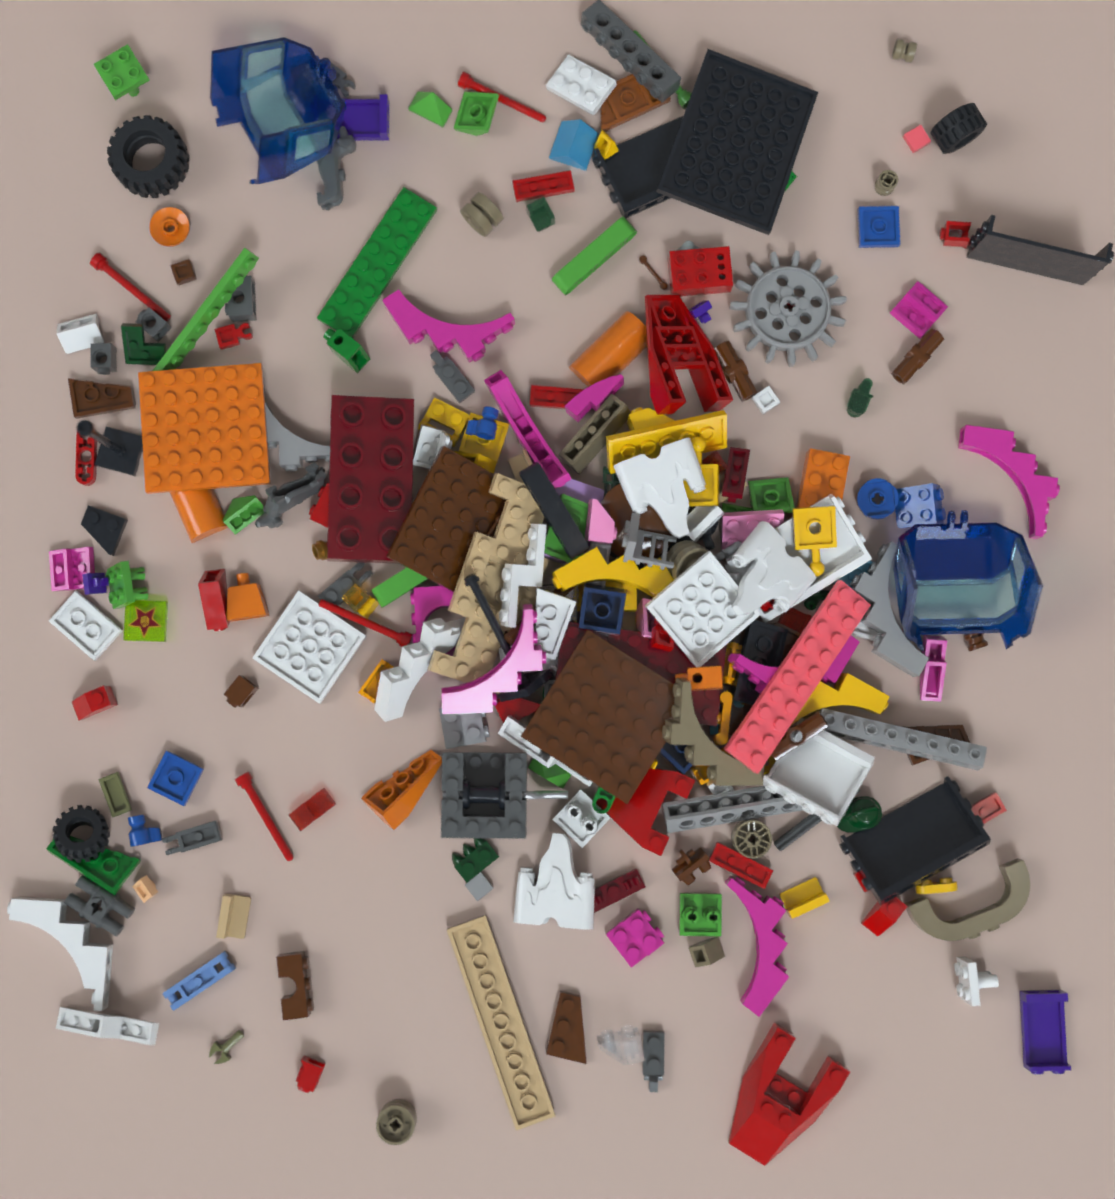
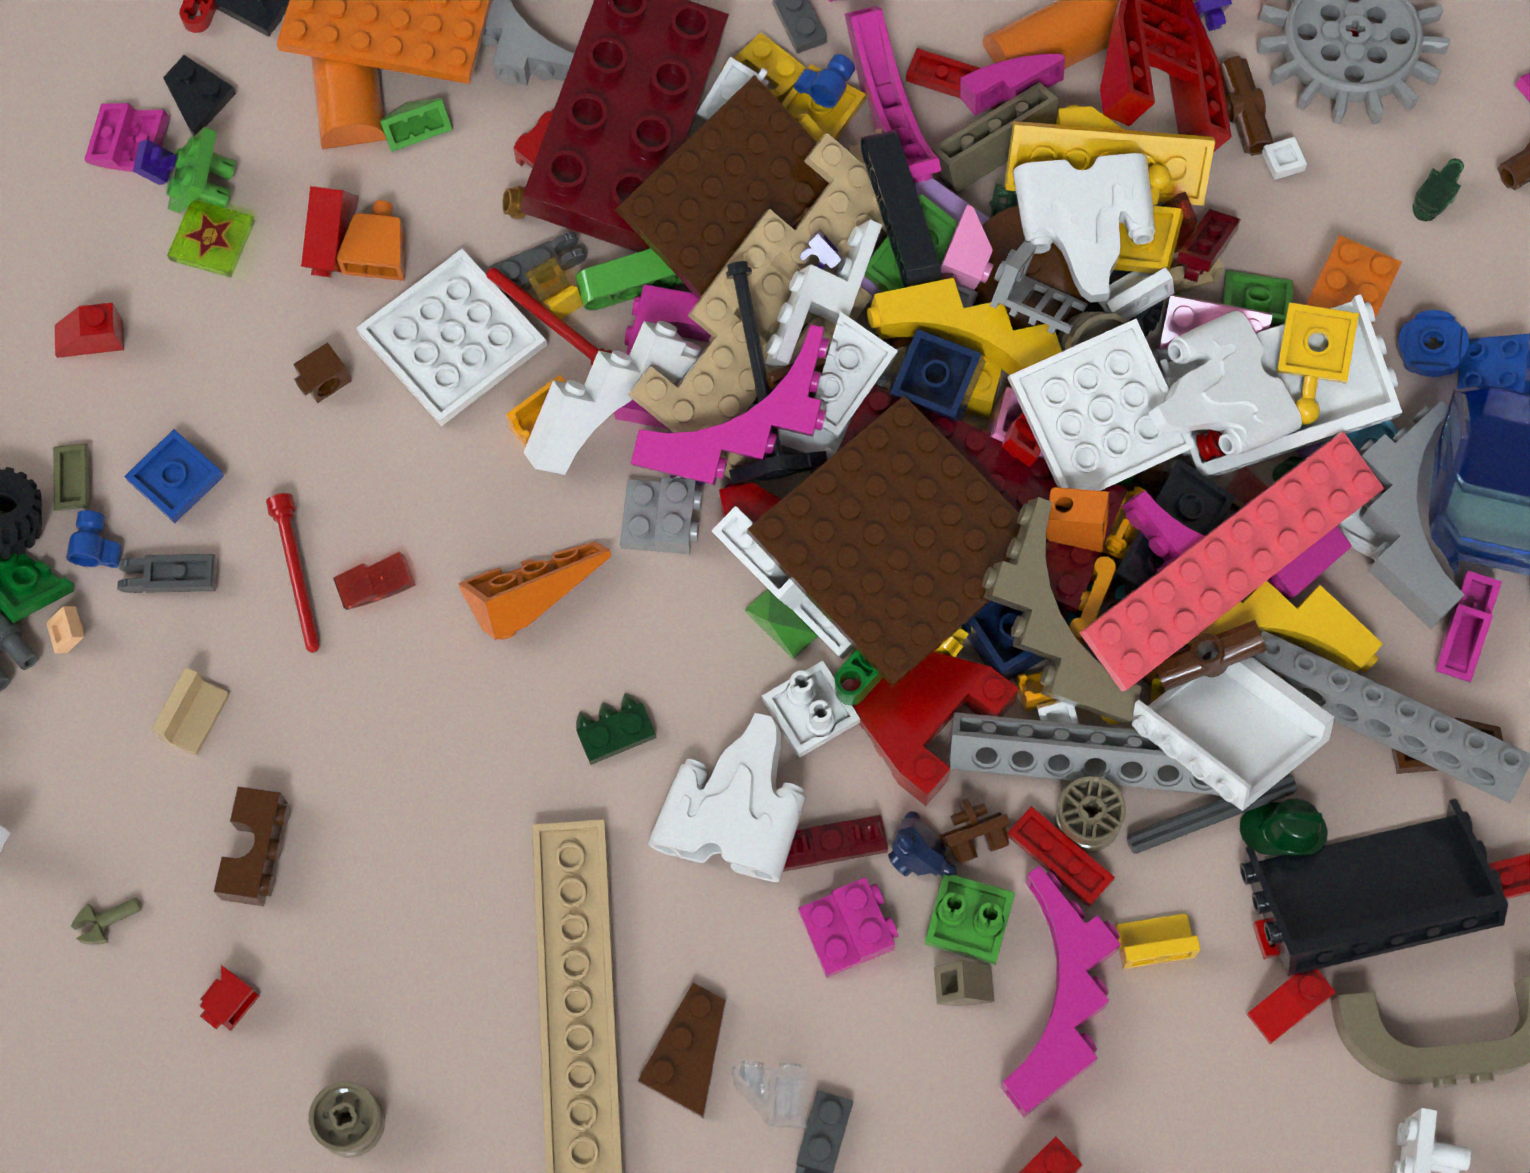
camera: 20 degrees right, 15 degrees down
white tile [49,590,123,661] -> none
medium blue plate [162,951,236,1011] -> none
dark grey animal [255,462,326,528] -> none
dark grey piece [441,752,568,839] -> none
light grey tile [465,872,494,901] -> none
yellow plate [915,877,958,894] -> none
none -> tile [800,229,843,270]
none -> dark blue rock [888,811,957,877]

